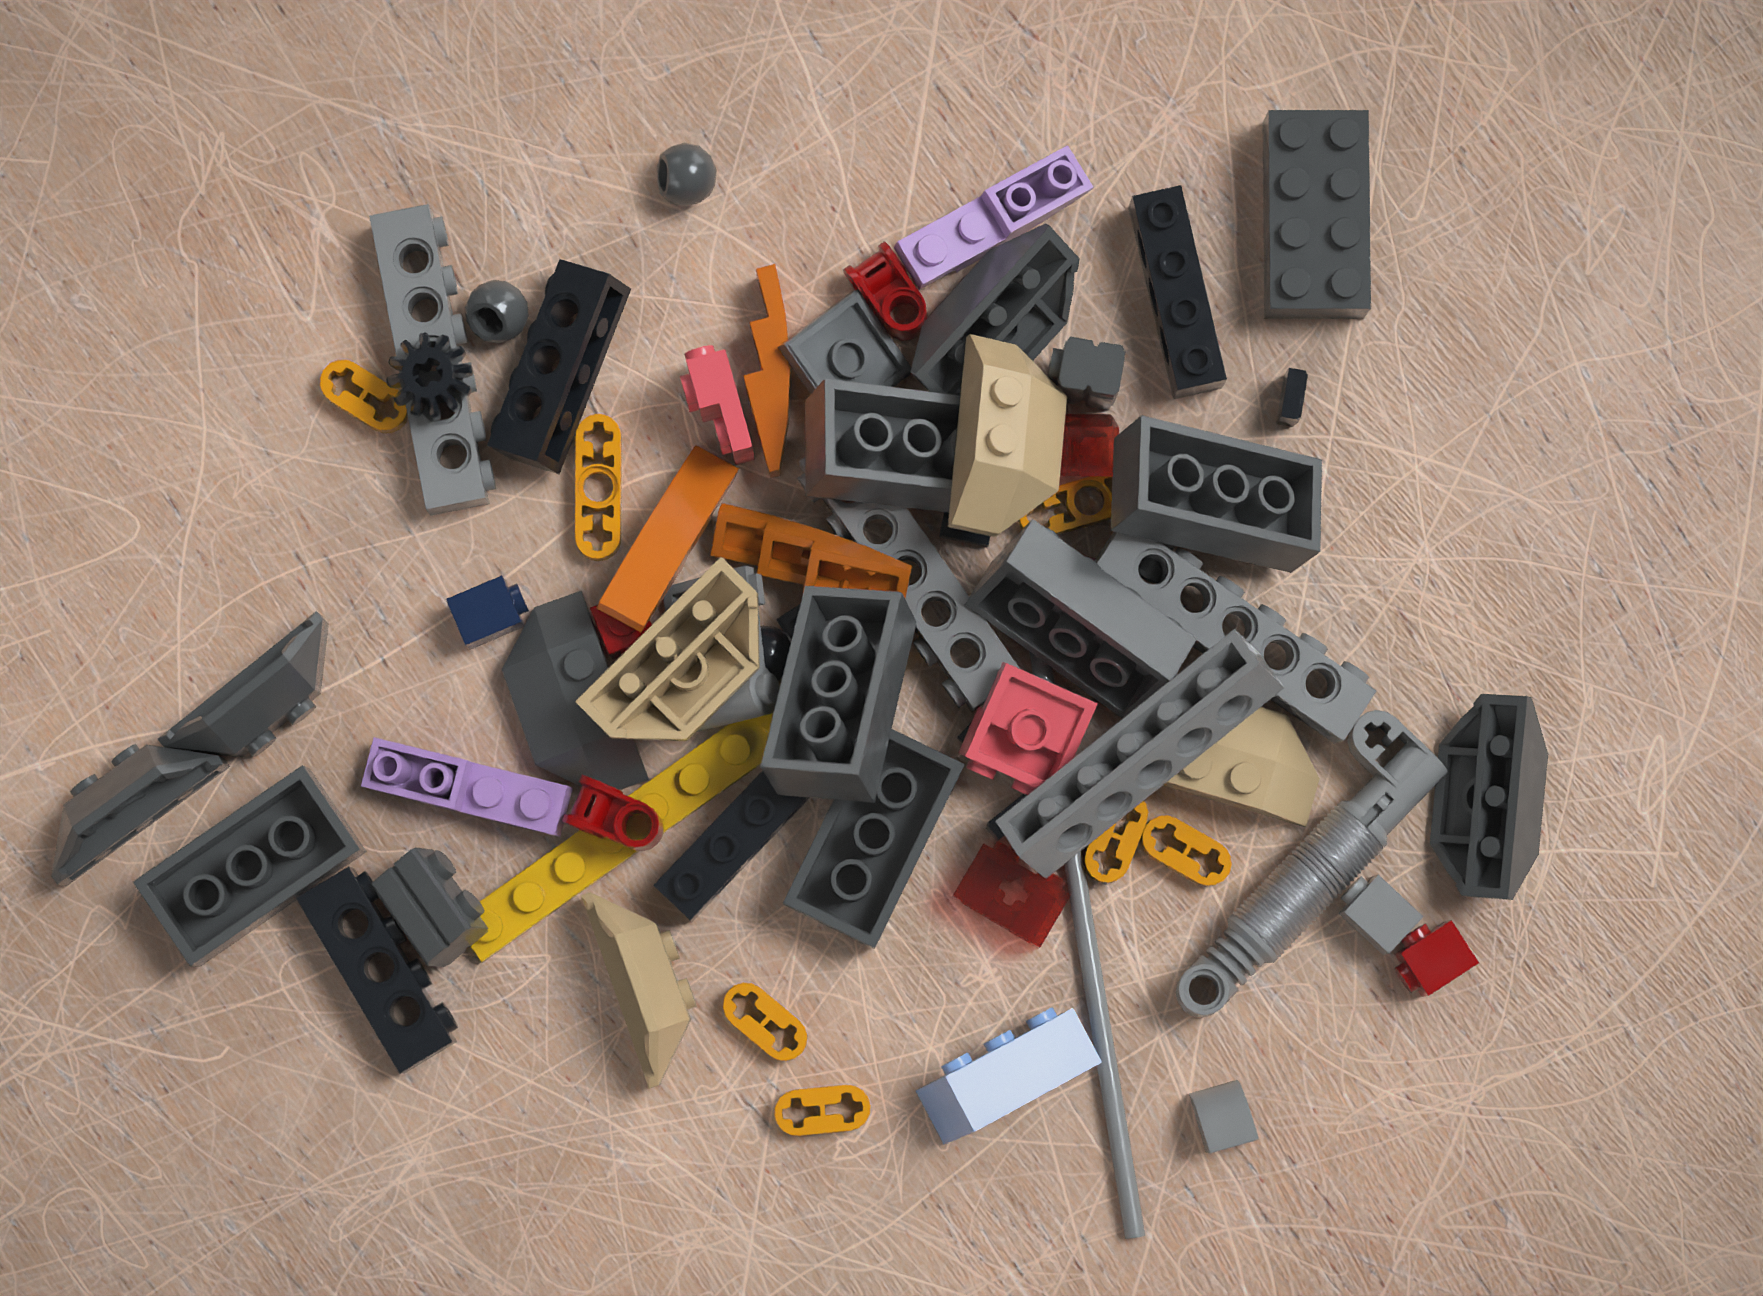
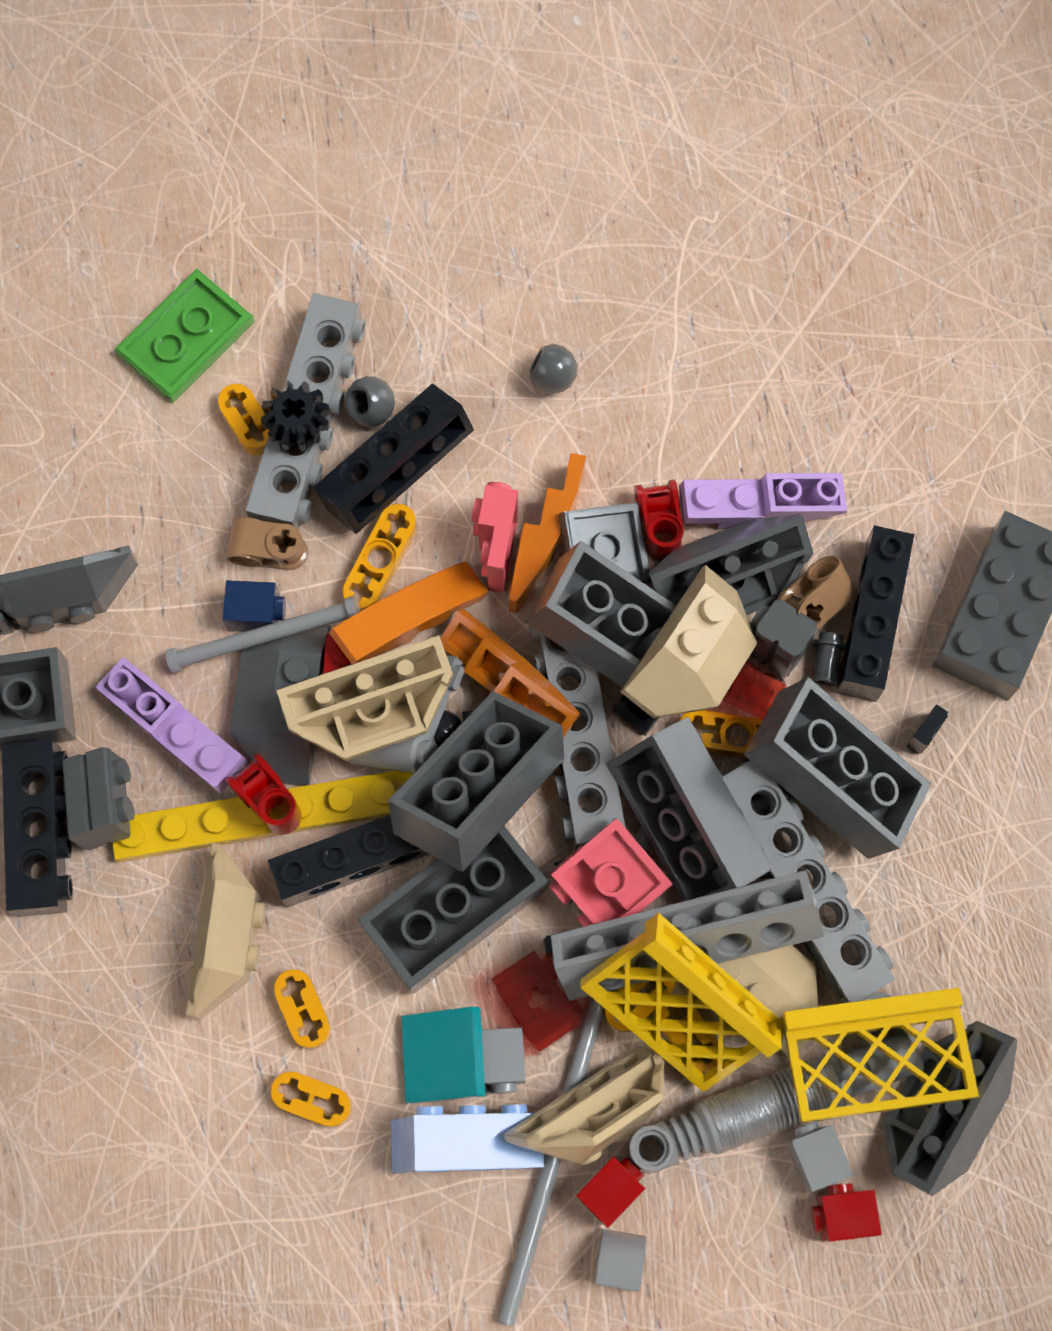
camera: 30 degrees right, 10 degrees down
none -> bright green tile [114,269,255,403]
none -> light grey bar [166,596,360,673]
none -> medium nougat piece [226,517,308,570]
none -> teal tile [401,1006,486,1104]
none -> light grey brick [482,1028,525,1094]
none -> tan wedge [503,1047,664,1165]
none -> red brick [575,1156,646,1228]
none -> yellow fence [580,912,781,1092]
none -> medium nougat piece [777,556,857,630]
none -> yellow fence [780,987,979,1123]
none -> dark grey pin [812,632,846,686]

